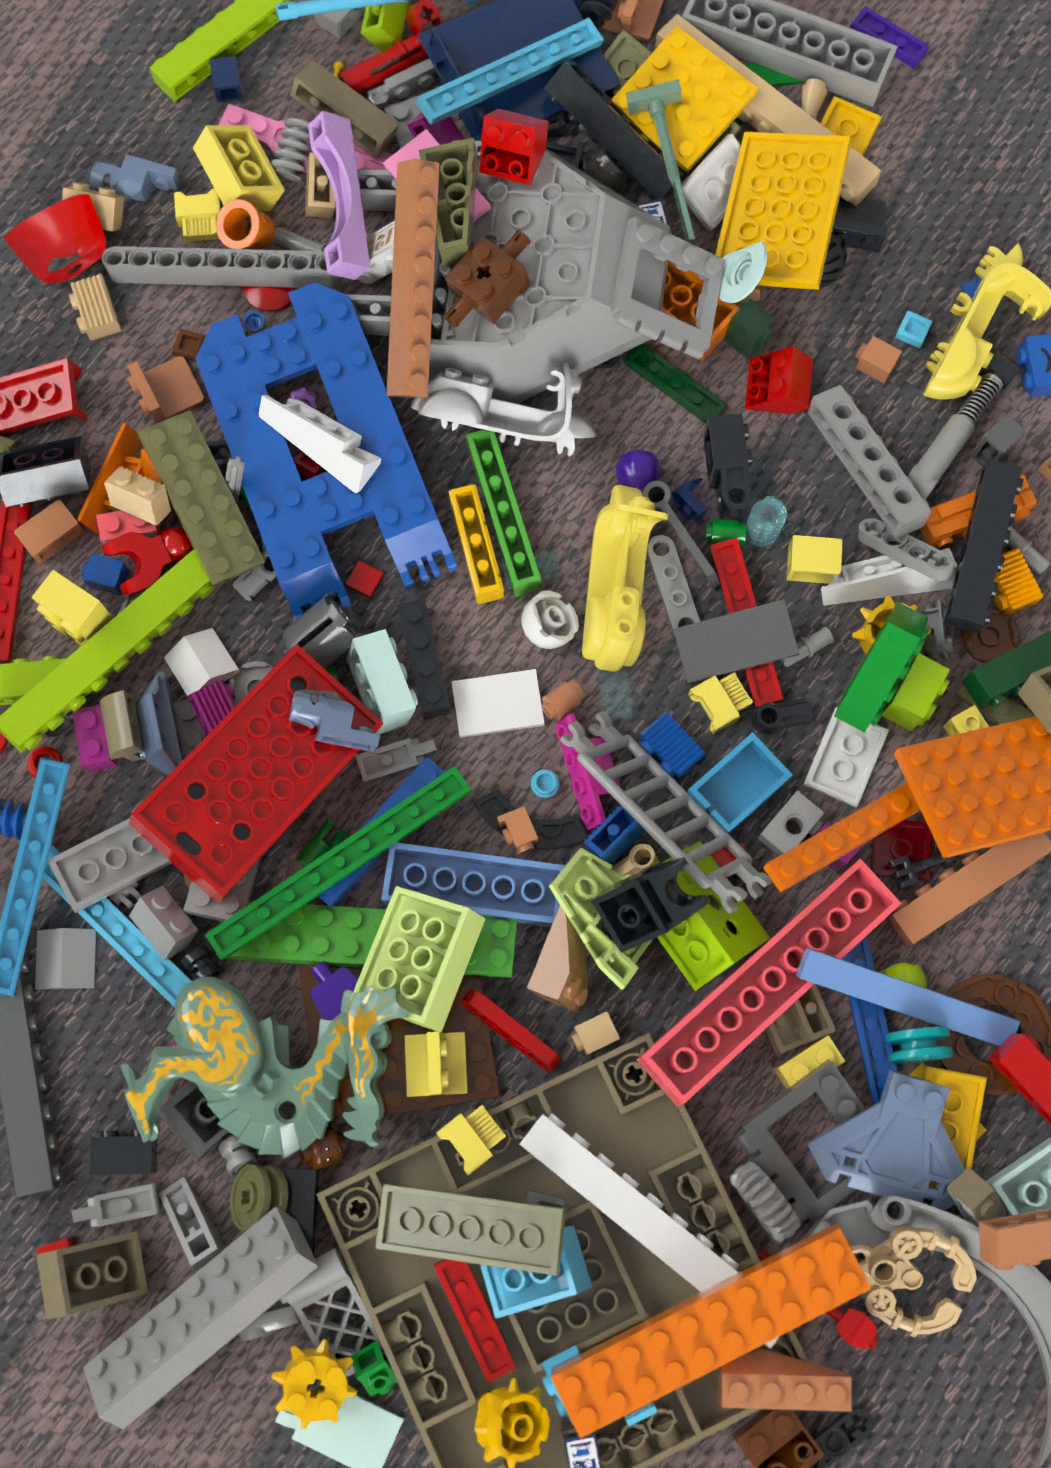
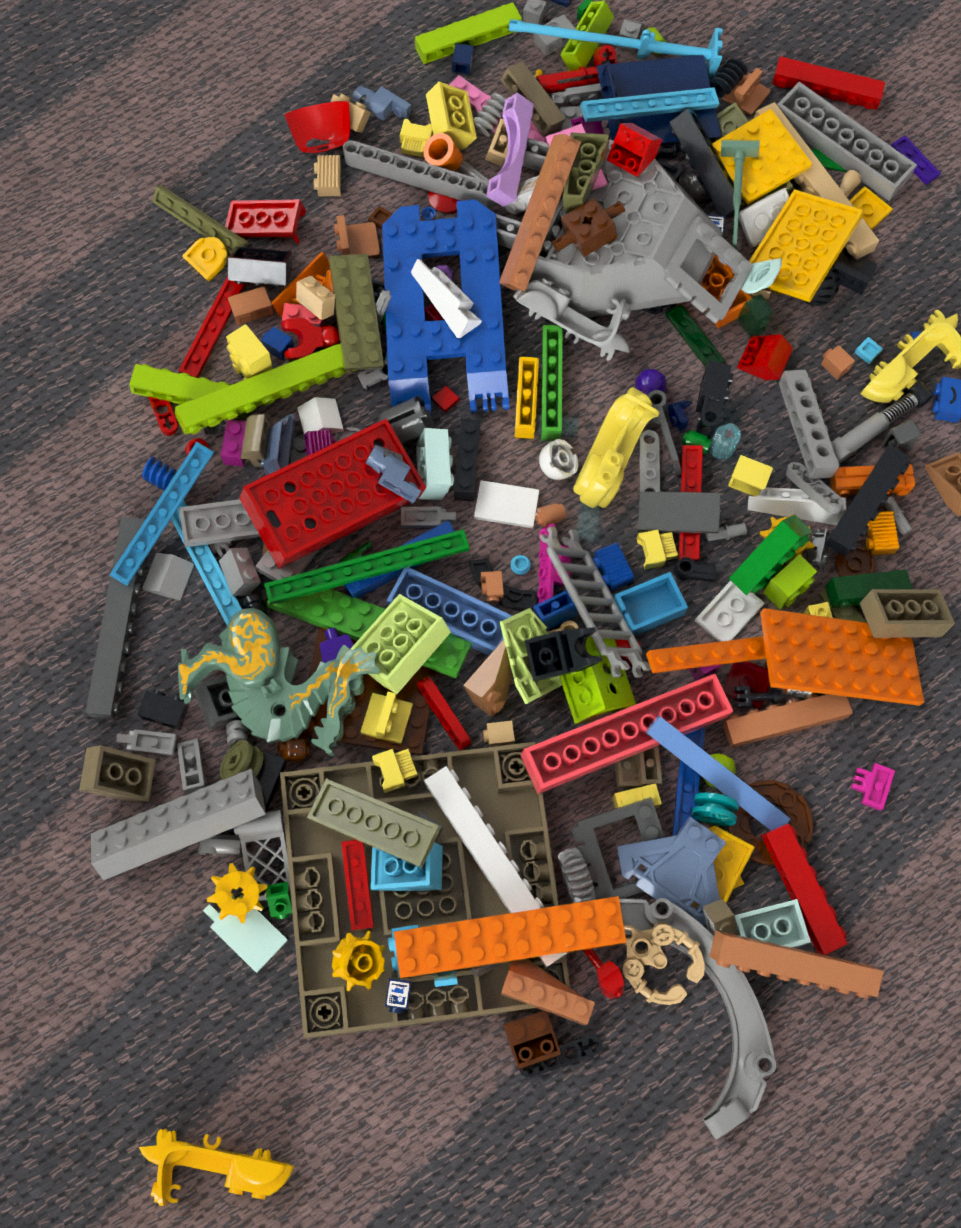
camera: 15 degrees right, 5 degrees down
light grey brick [757,790,824,856] -> none

